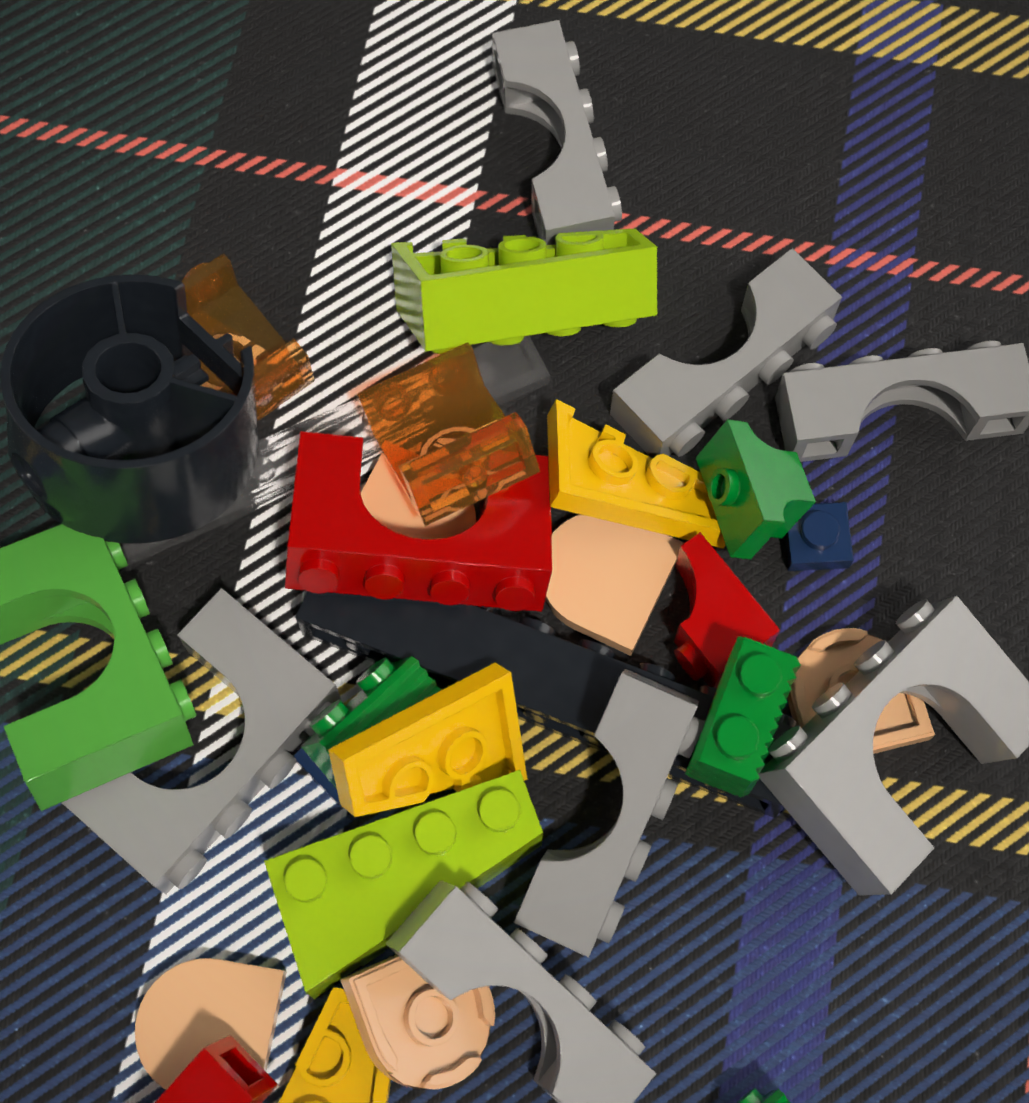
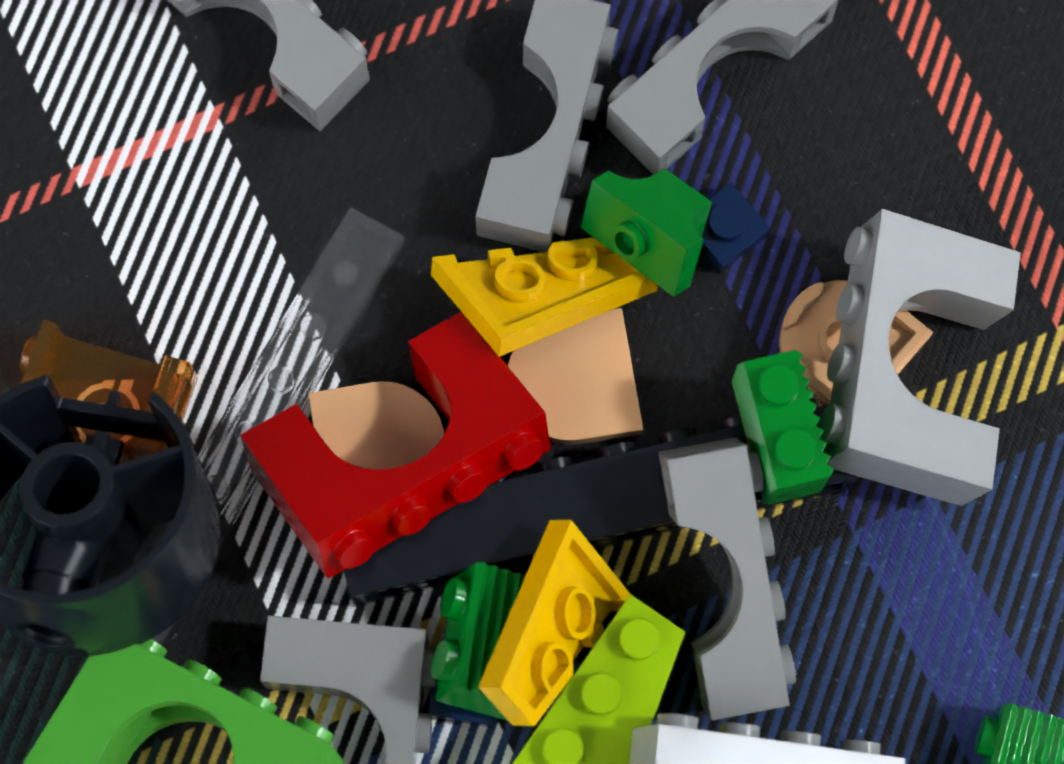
camera: 35 degrees left, 5 degrees up
clear orange panel [356,342,540,526] -> none
lime wedge [391,228,657,355] -> none
red arch [674,532,780,688] -> none

